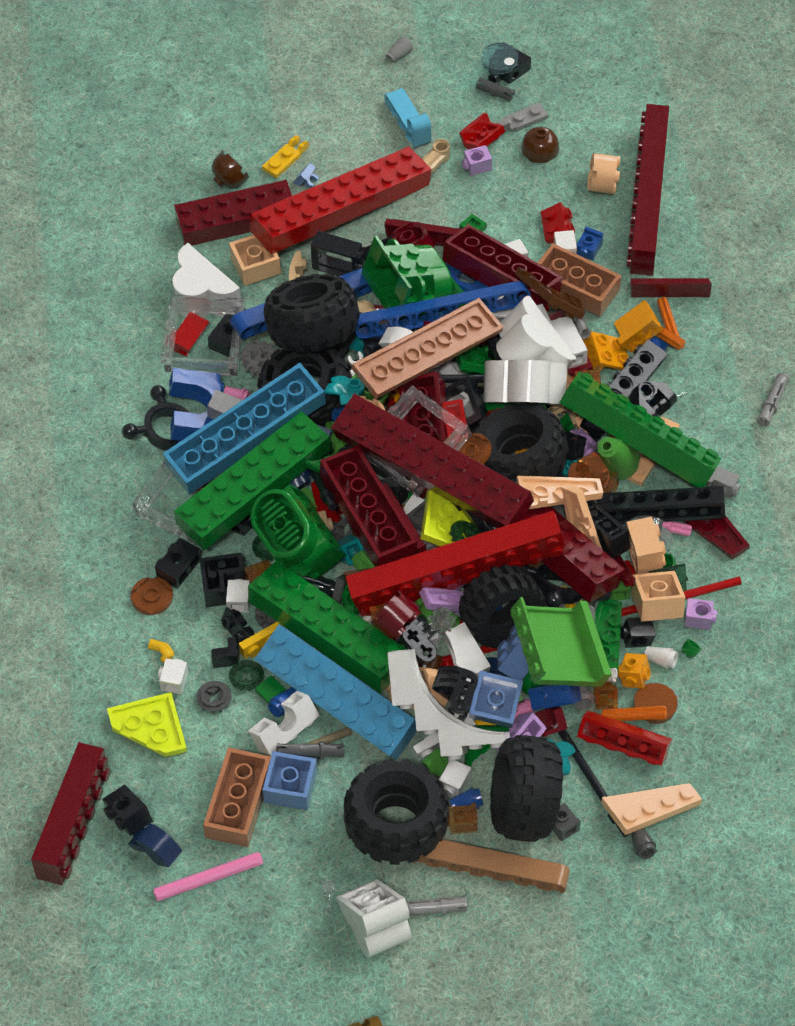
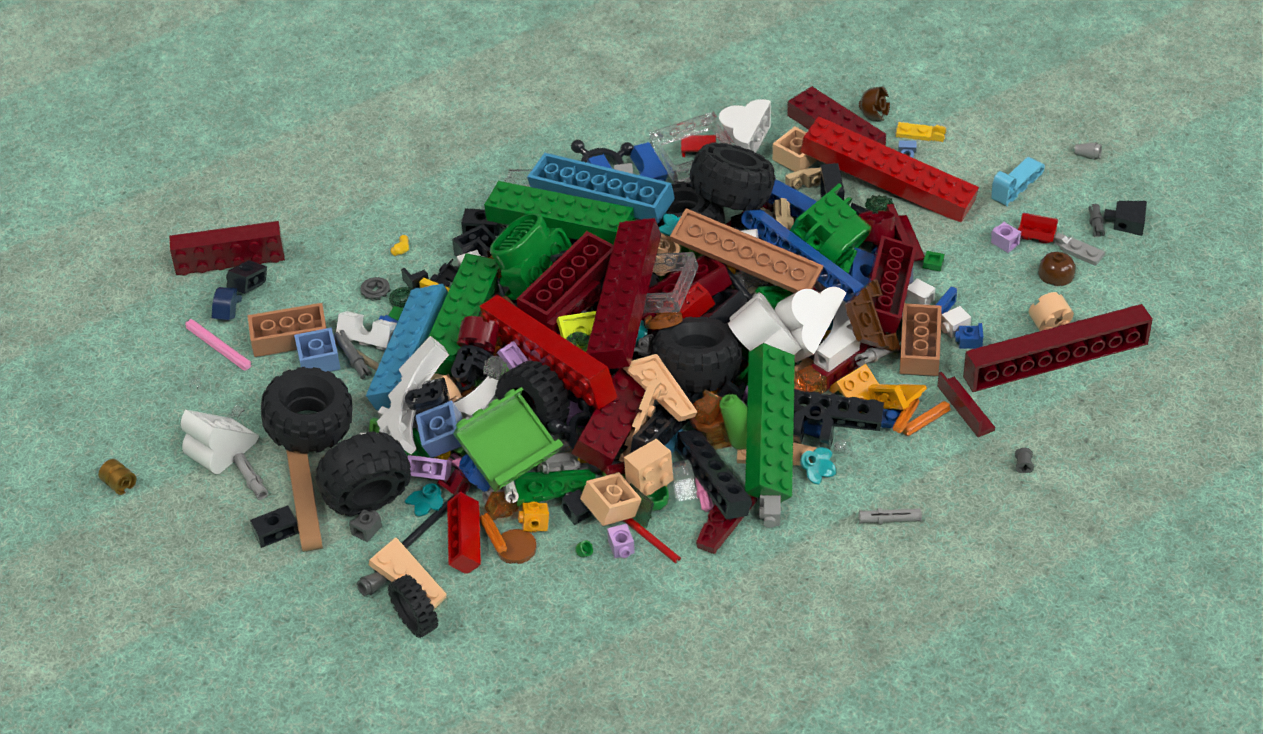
camera: 65 degrees right, 10 degrees down
neon yellow plate [107,692,187,757] -> none
dark orange tile [131,577,173,615] -> none
white brick [158,659,189,694] -> none
tan piece [422,139,450,174] -> none
clear light blue tile [481,43,518,74] -> none
red bracket [540,202,575,244] -> none
white cone [644,646,678,669] -> none
none -> black brick [250,505,299,548]
none -> black tyre [388,574,439,638]
none -> teal plate [800,447,836,485]
none -> clear green gear [865,195,894,213]
none -> blue tile [936,286,957,315]
none -> dark grey bush [1015,447,1034,473]

